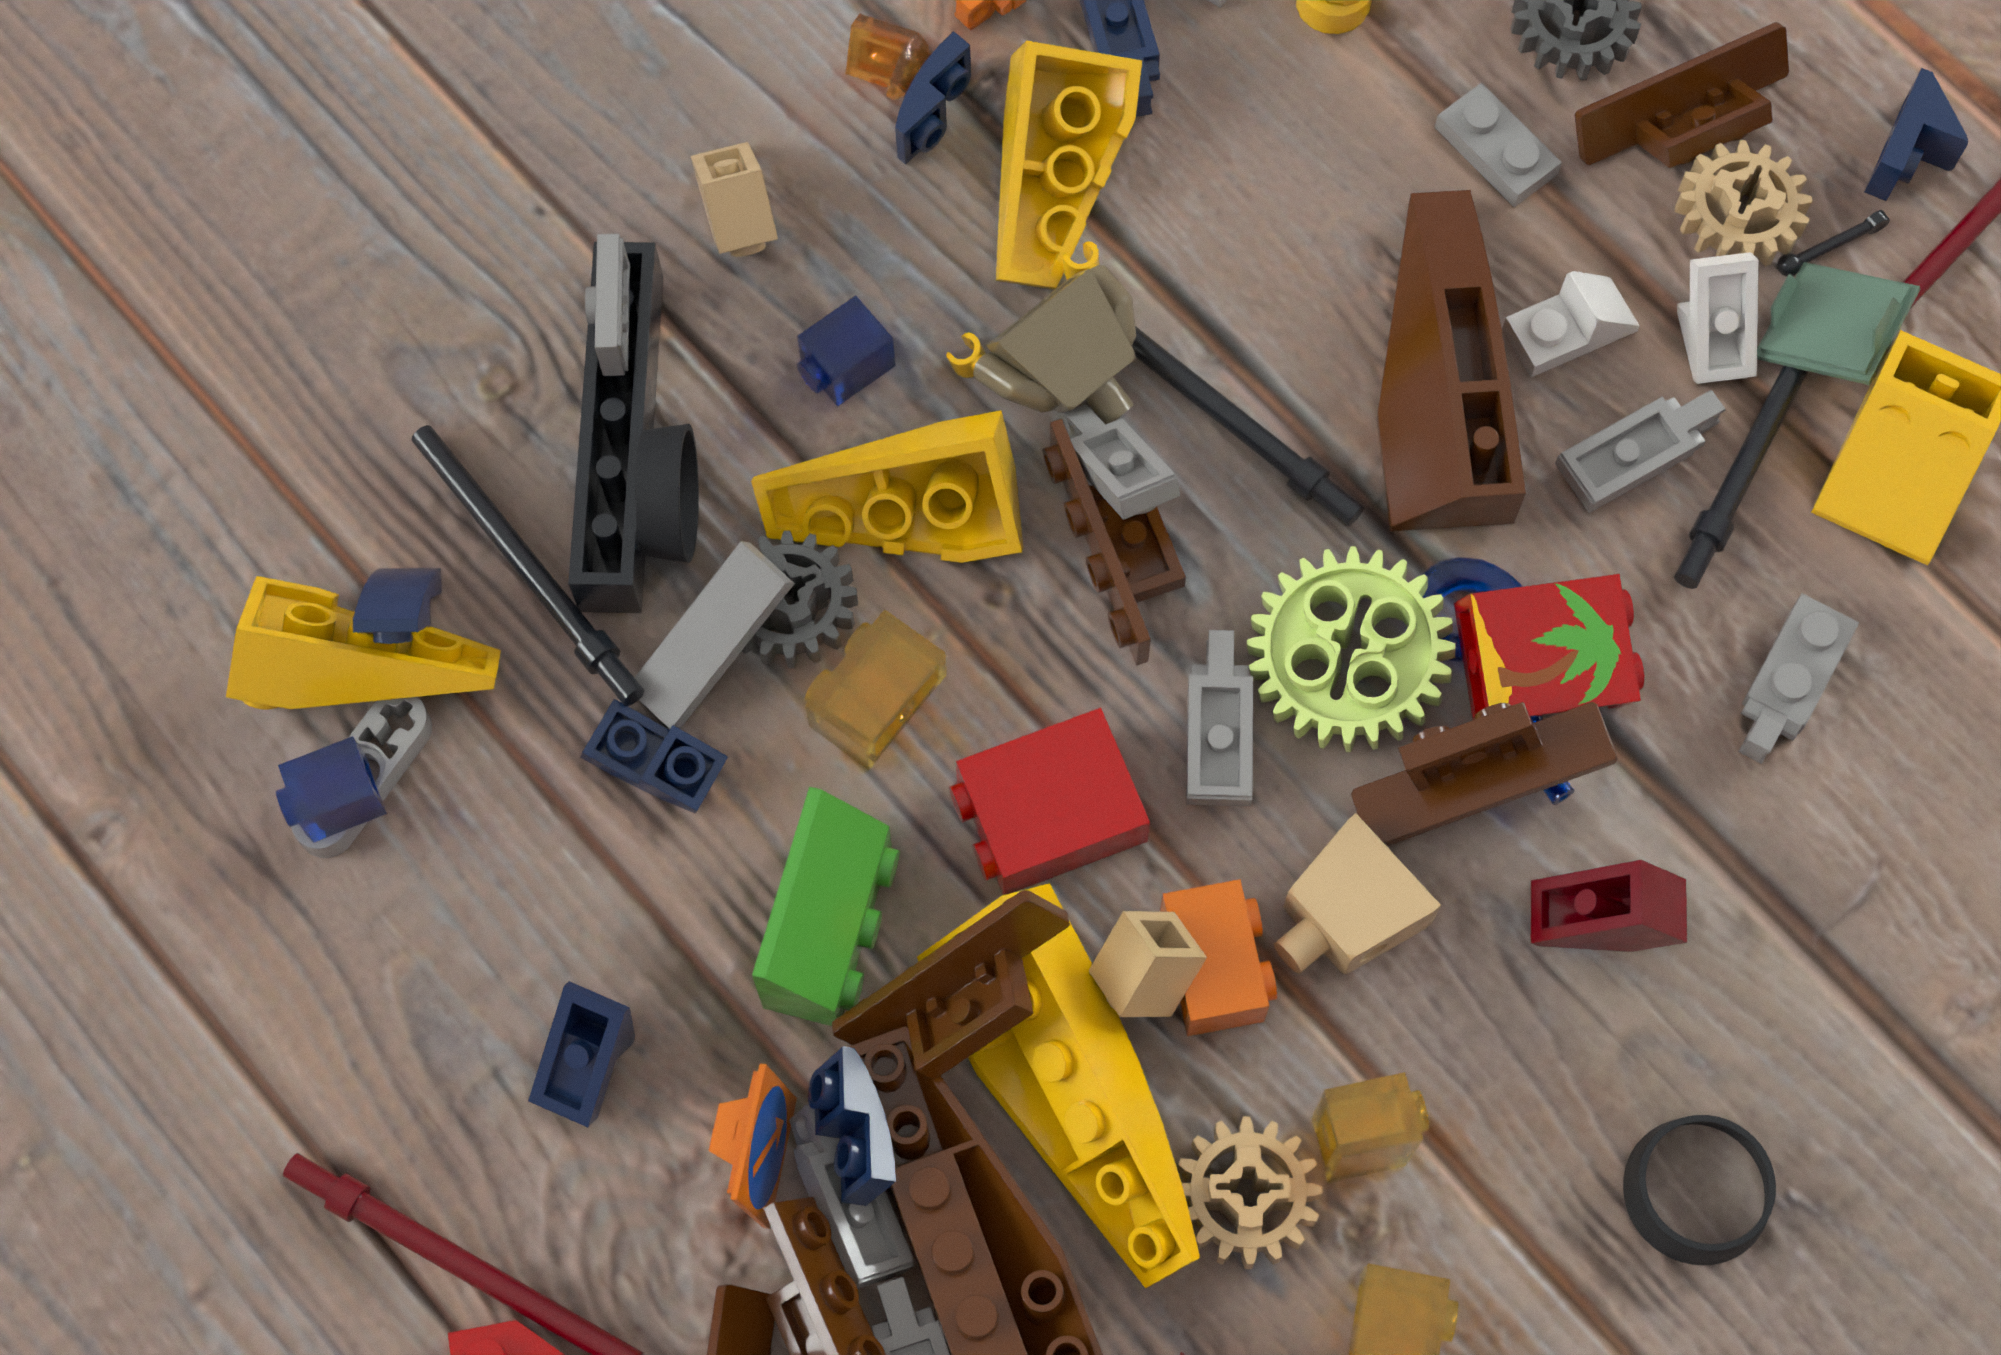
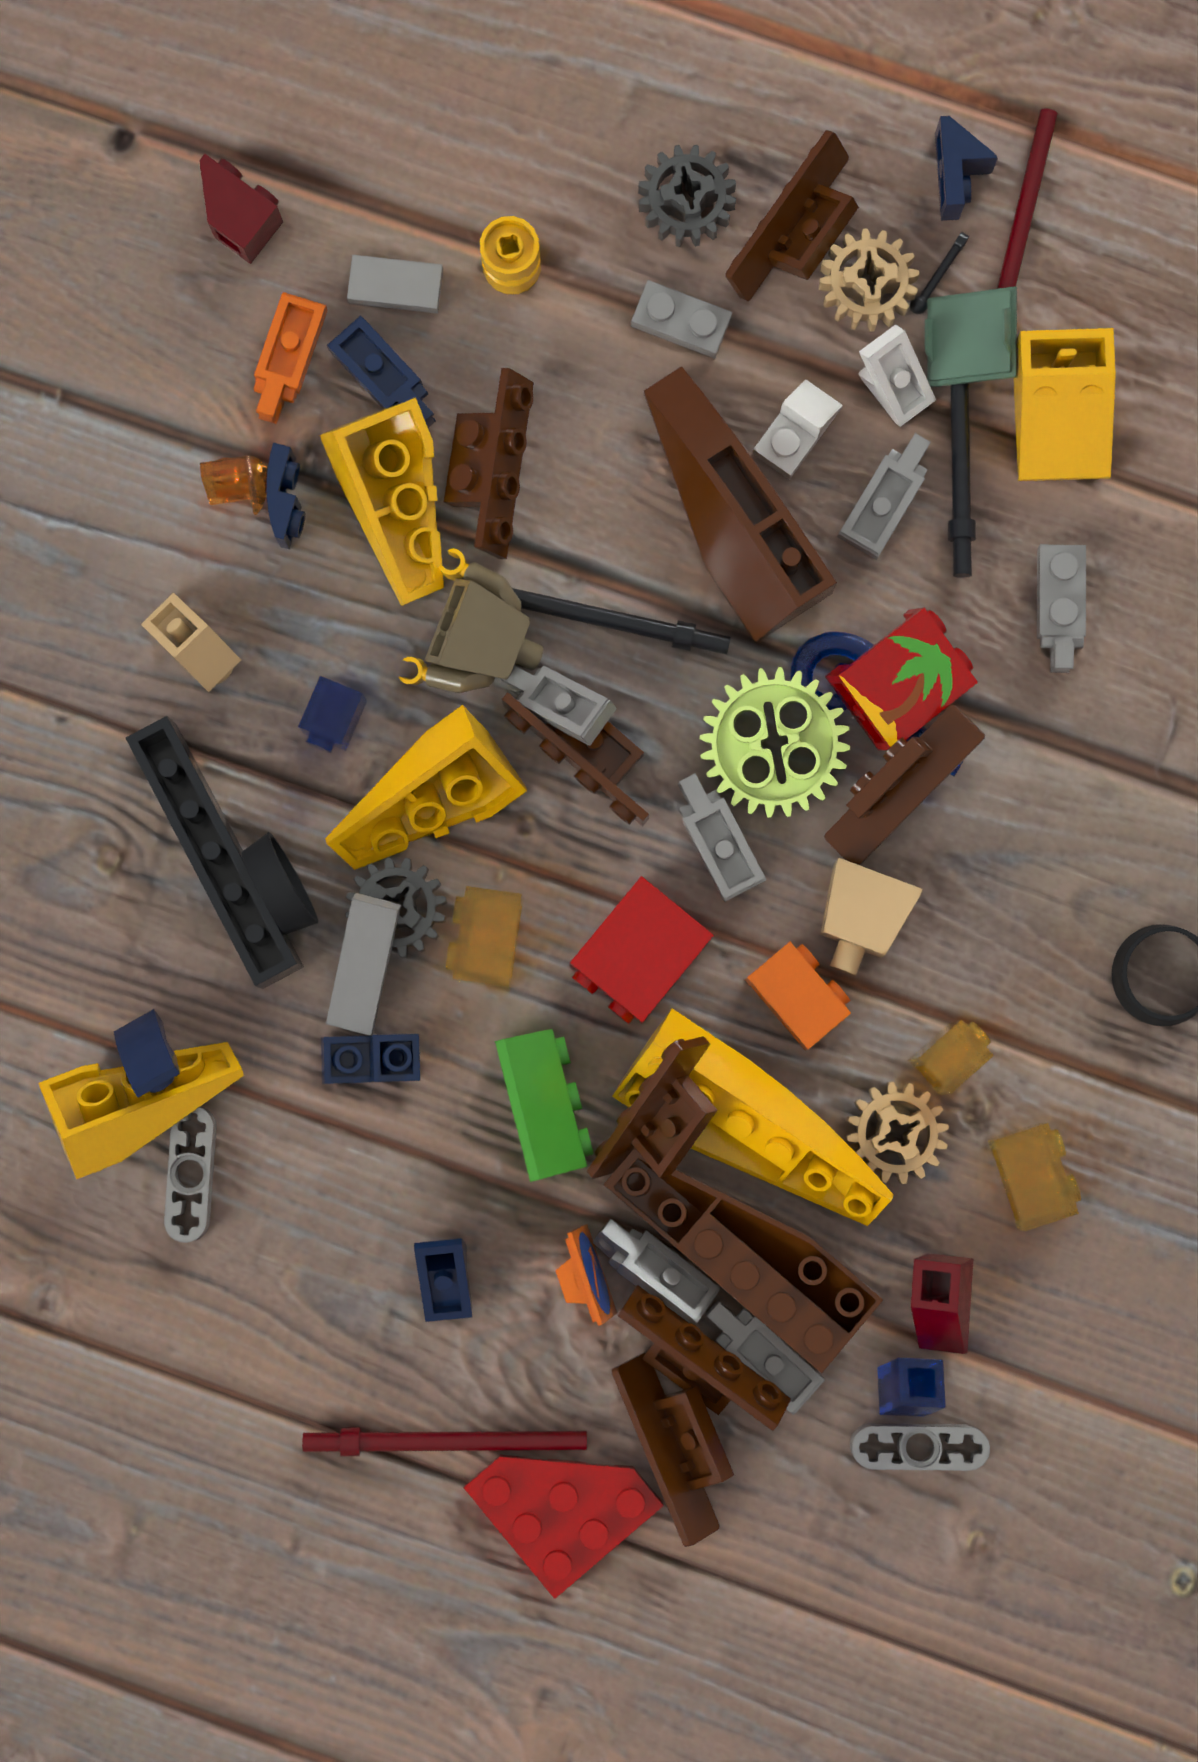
camera: 25 degrees left, 15 degrees up
clear blue brick [275,736,387,843] -> none
black bar [411,425,644,706] -> none
light grey plate [585,234,630,376] -> none
dark blue slope [808,1046,896,1206] -> none
tan brick [1089,911,1207,1017] -> none
dark red slope [1531,860,1687,952] -> none
none -> reddish brown bracket [443,368,534,559]

